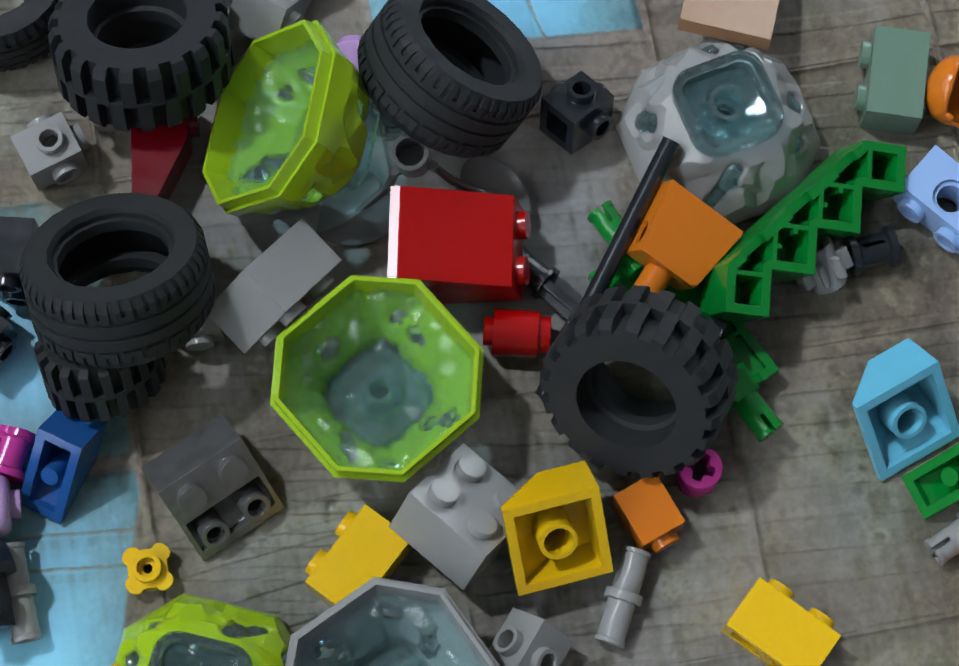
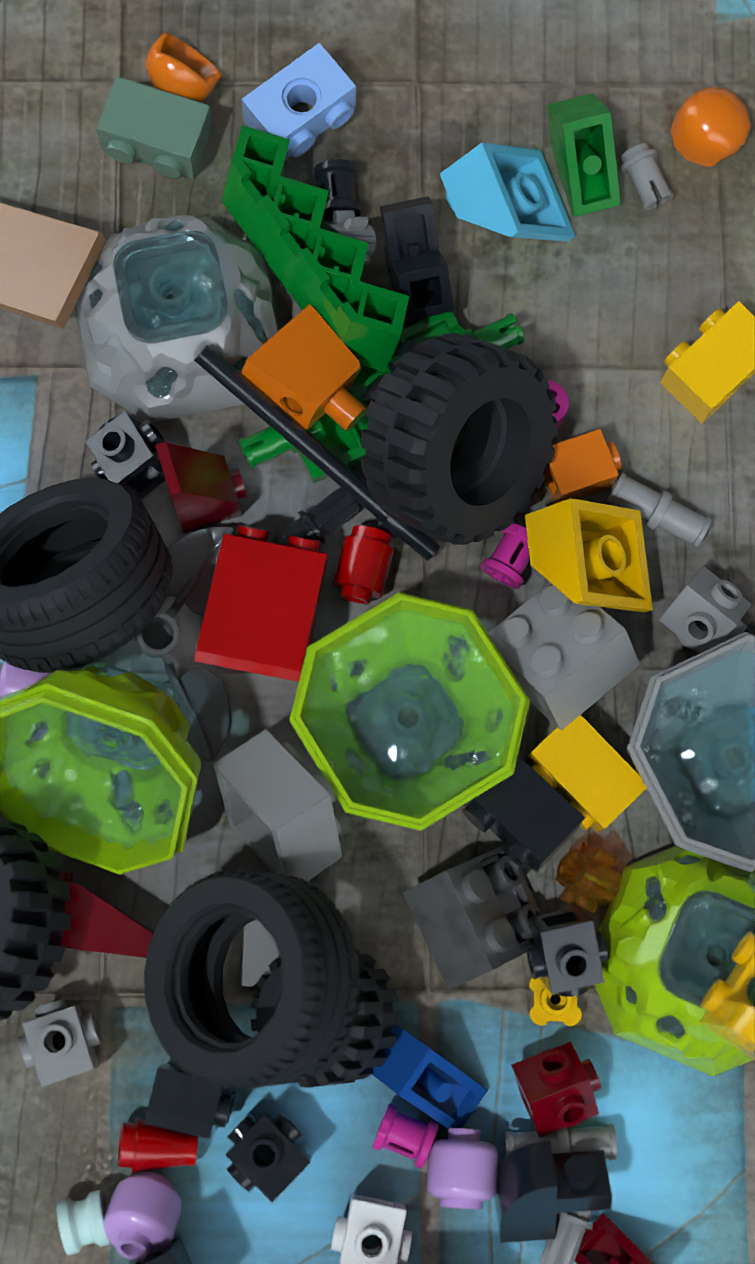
camera: 85 degrees left, 5 degrees up
none -> dark red slope [156,442,247,533]
none -> black brick [380,196,454,322]
none -> black brick [463,756,585,873]
none -> dark pink bush [480,523,530,589]
none -> dark red brick [511,1041,601,1138]
none -> black brick [526,906,608,997]
none -> clear orange gear [555,843,623,913]

